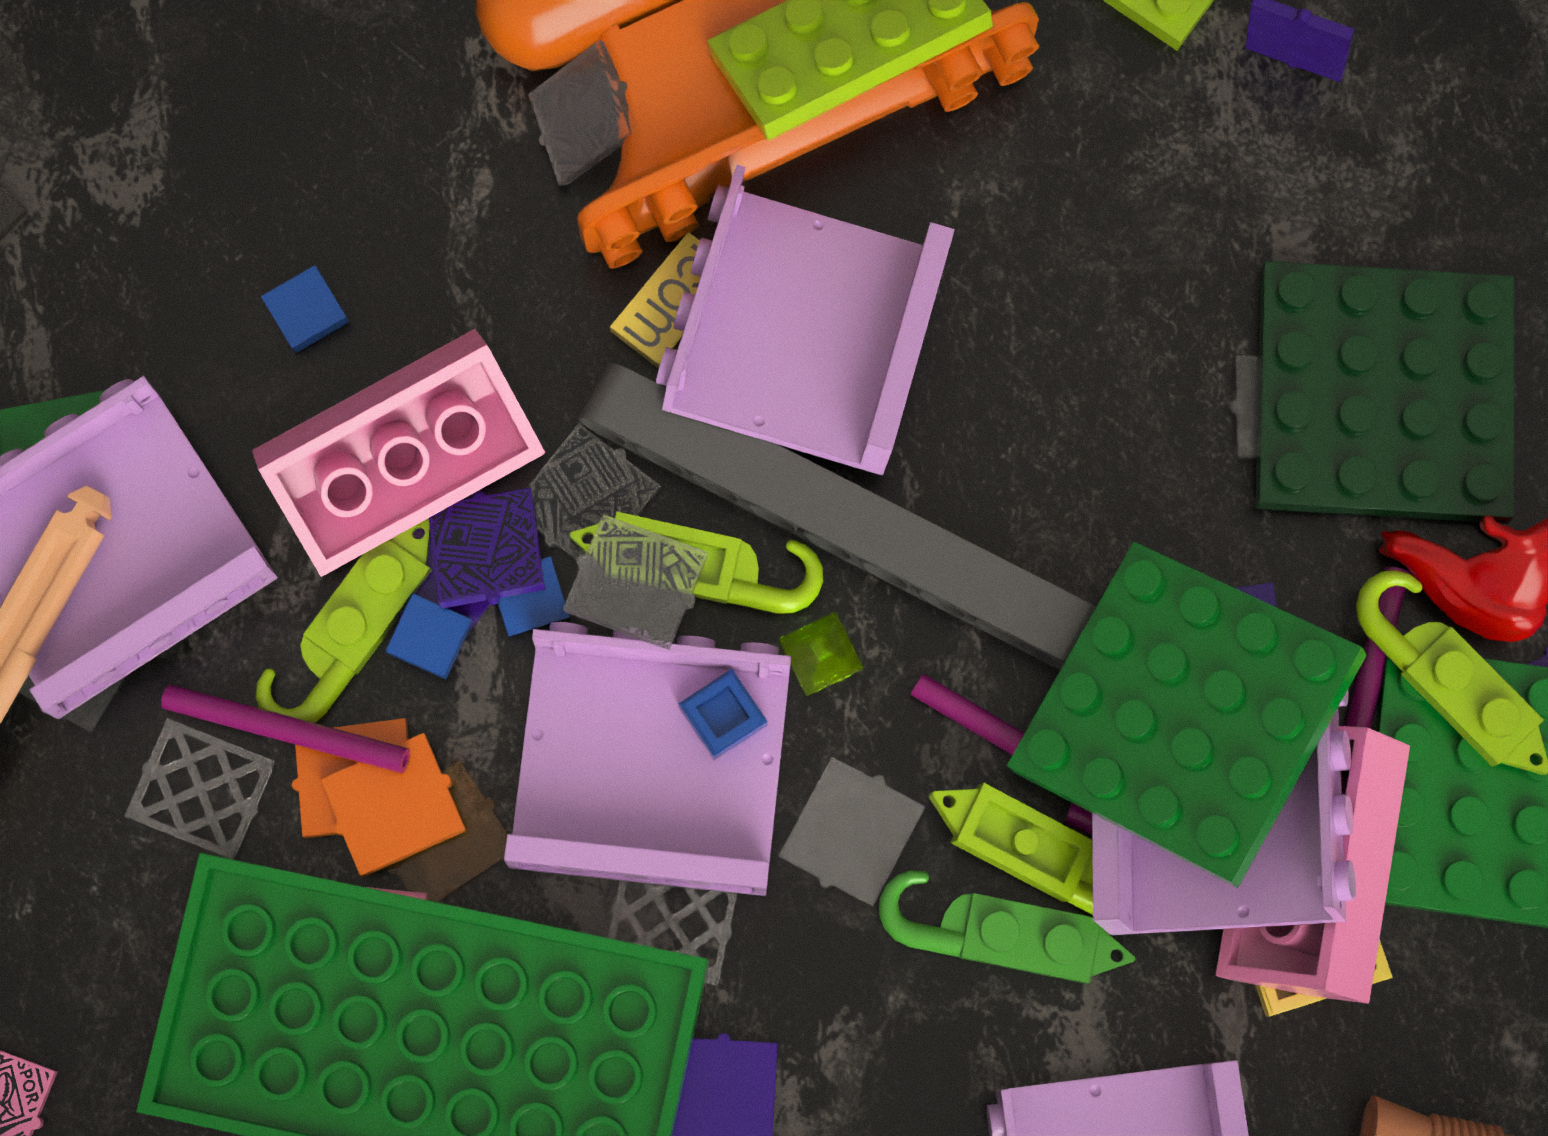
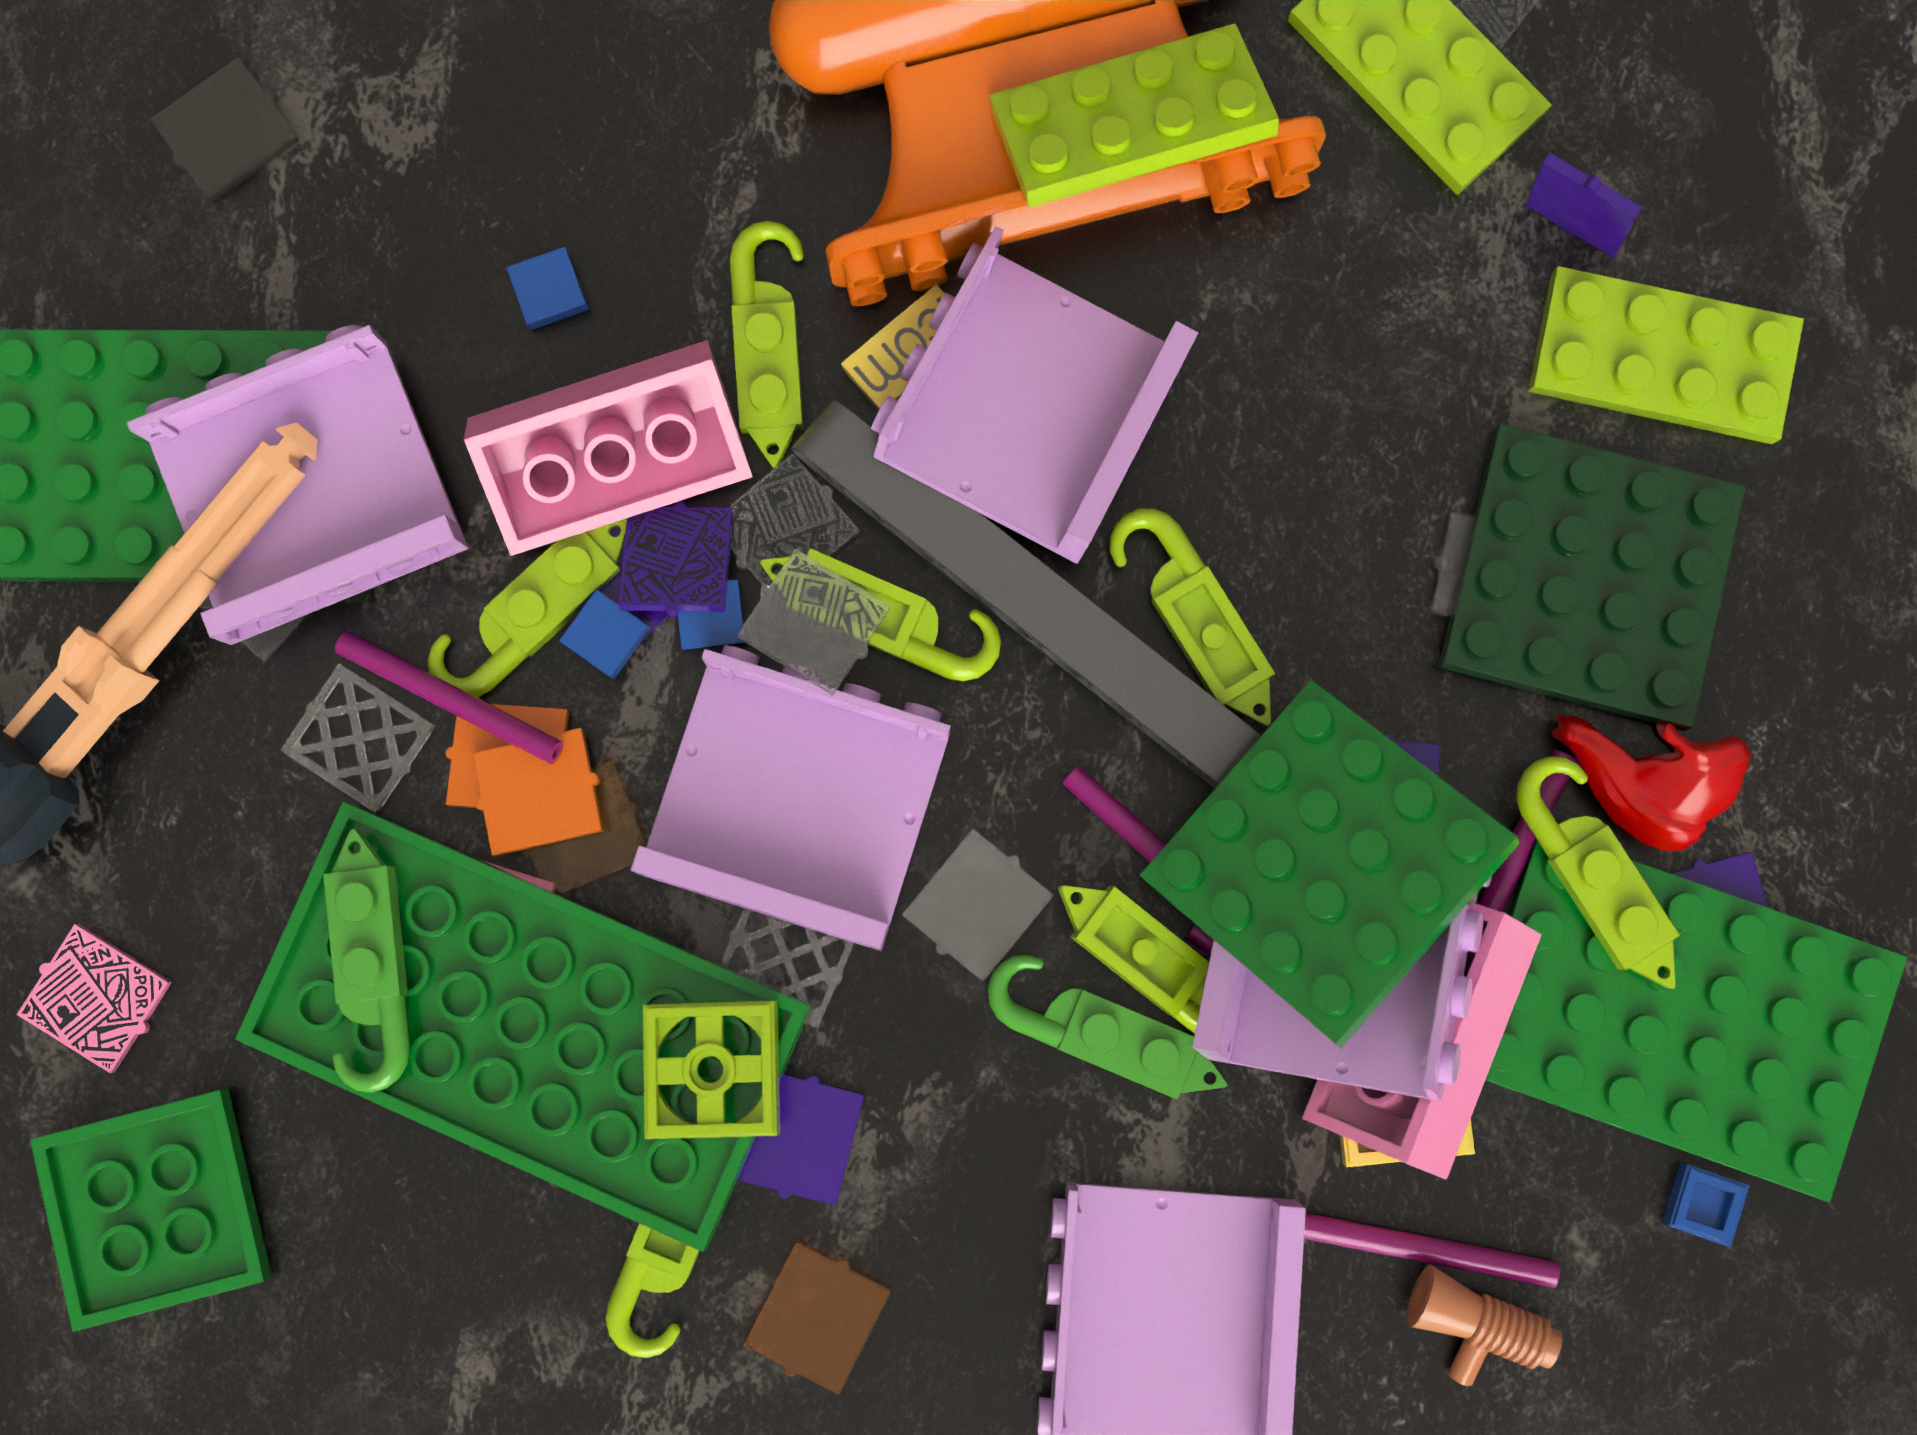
camera: 15 degrees right, 5 degrees up
clear piece [528,40,635,186] -> none
blue tile [678,669,768,760] -> none
clear neon green slope [778,612,864,697] -> none
none -> bright green plate [323,829,410,1093]
none -> lime piece [643,1001,780,1139]
none -> lime plate [729,221,804,469]
none -> lime plate [1109,508,1275,727]
none -> magenta piece [1304,1213,1560,1288]
none -> lime plate [1528,266,1804,444]

